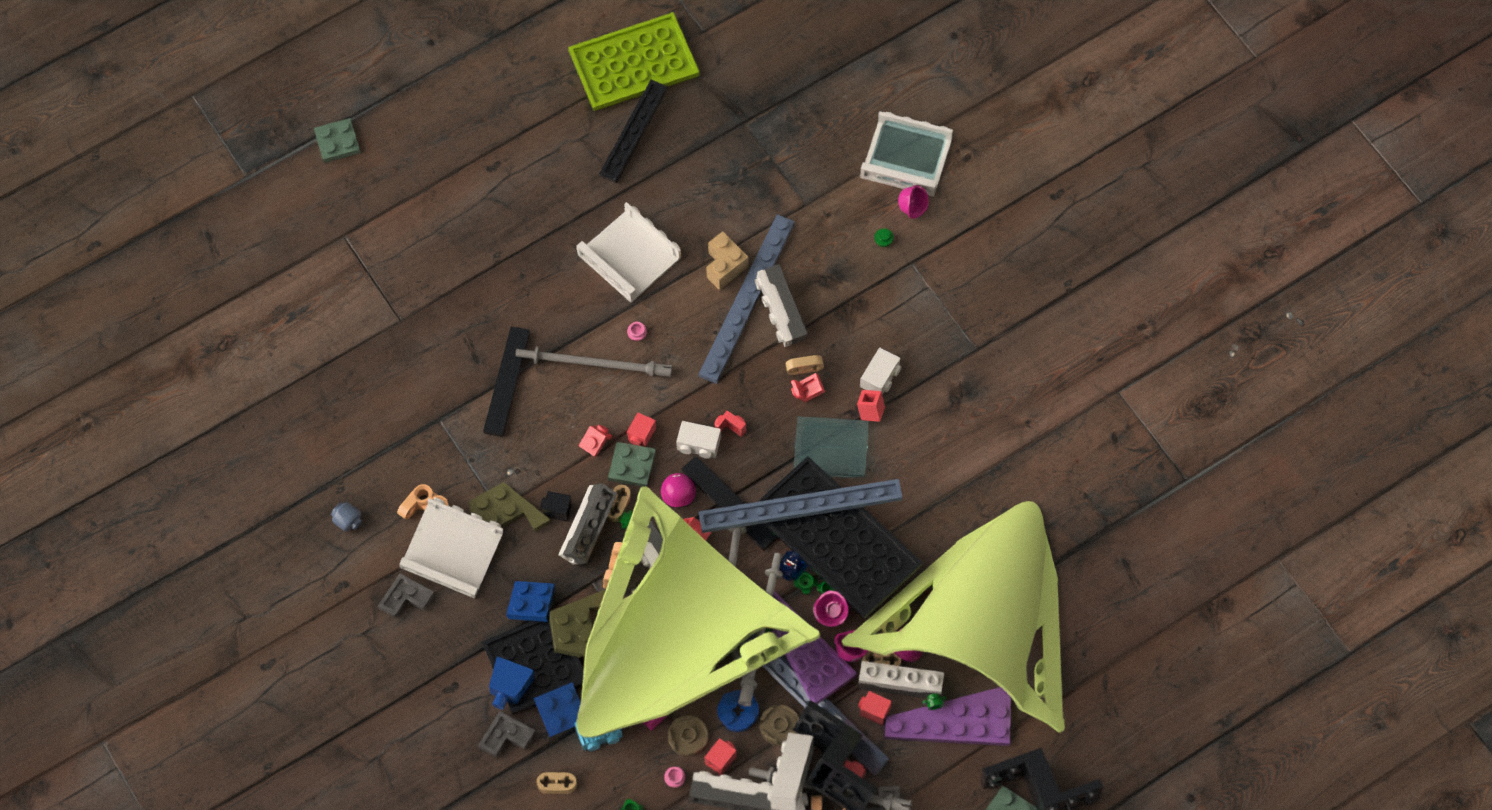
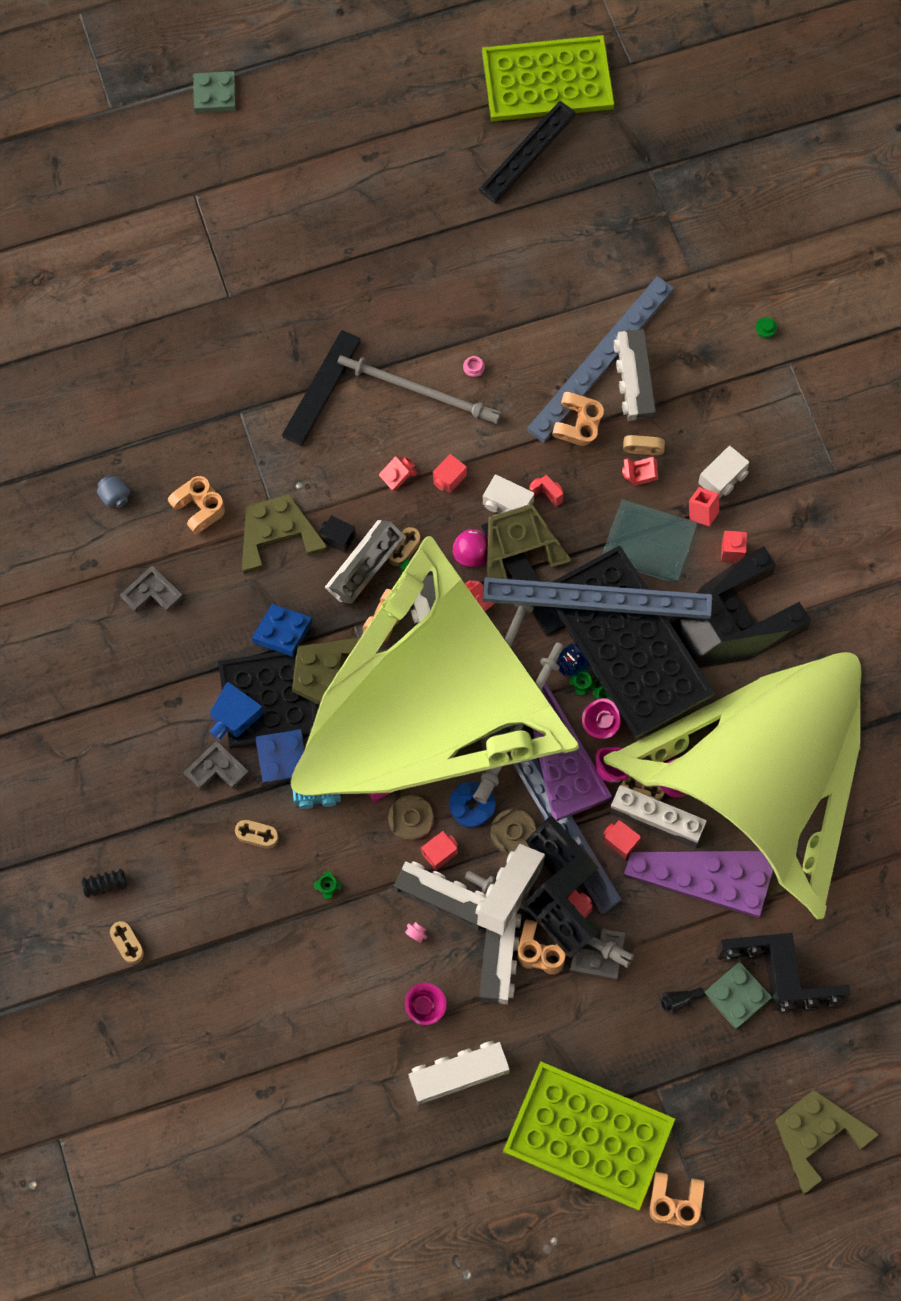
camera: 15 degrees right, 5 degrees up
white panel [399,497,503,599] -> none
white panel [577,202,681,303] -> none
sand green plate [608,442,656,487] -> none
bright pink plate [664,767,685,788] -> none
tan brick [706,231,749,290] -> none
panel [860,111,953,197] -> none
dark pink helmet [898,185,929,219] -> none
green plate [922,693,946,710] -> none
none -> olive wing [487,504,571,579]
none -> light nougat piece [552,392,604,446]
none -> black wedge [669,546,811,668]
none -> coral brick [721,531,747,562]

